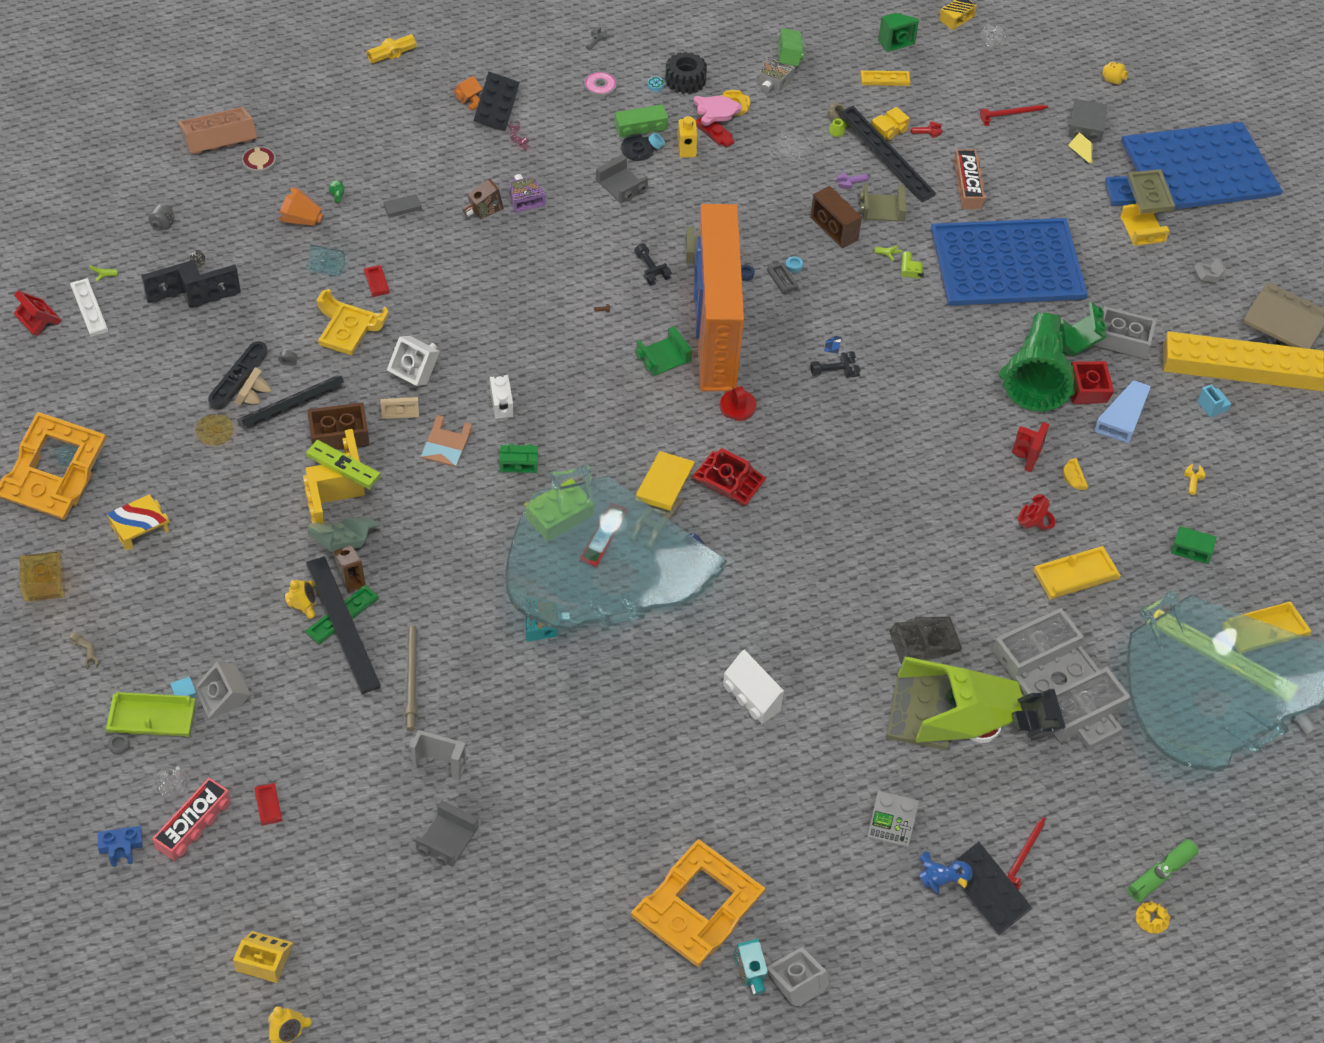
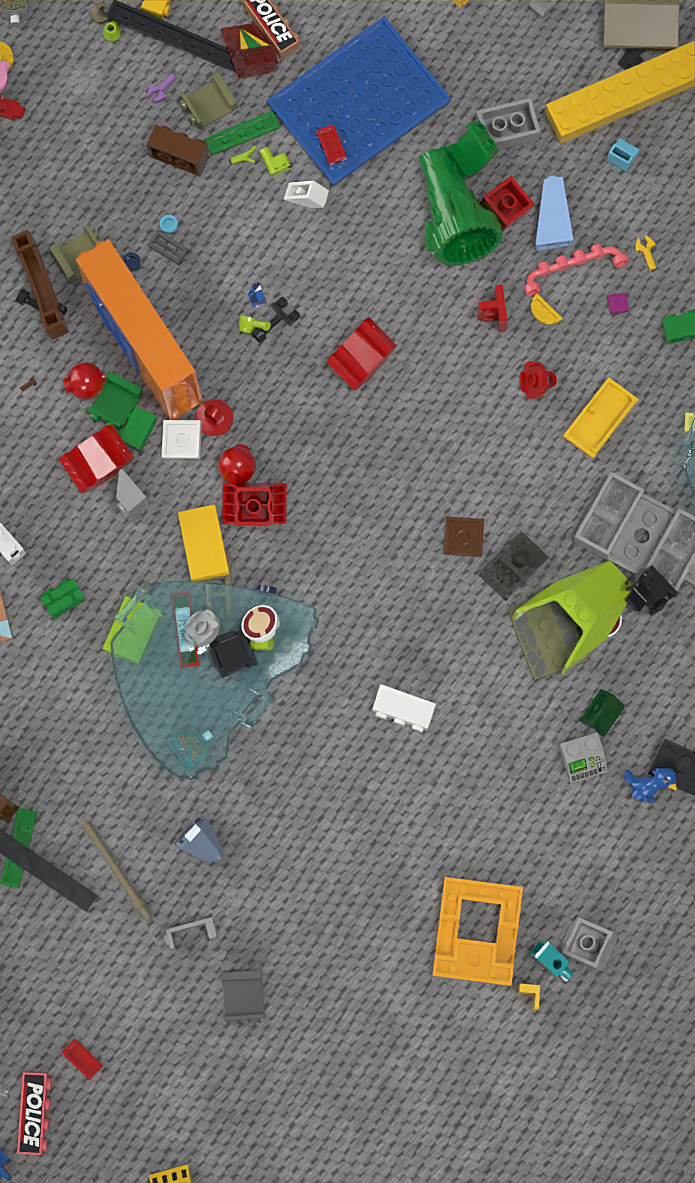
camera: 25 degrees left, 25 degrees up
none -> reddish brown arch [11,230,69,340]
none -> red slope [59,424,134,494]
none -> red brick [63,362,106,400]
none -> light grey slope [116,469,149,520]
none -> green brick [118,406,157,453]
none -> white tile [162,420,202,459]
none -> sand blue cone [174,815,223,863]
none -> light grey tile [184,610,220,647]
none -> green tile [205,110,280,156]
none -> black panel [209,629,259,678]
none -> red brick [218,444,256,484]
none -> clear red slope [221,23,279,78]
none -> lime bar [239,315,271,334]
none -> tile [242,605,280,643]
none -> lime piece [250,638,274,651]
none -> white slope [284,181,329,208]
none -> red tile [316,124,347,166]
none -> red slope [327,317,397,391]
none -> reddish brown tile [443,516,484,557]
none -> yellow panel [518,984,540,1011]
none -> coral bar [524,244,629,296]
none -> dark green panel [580,689,625,737]
none -> magenta tile [607,293,629,315]

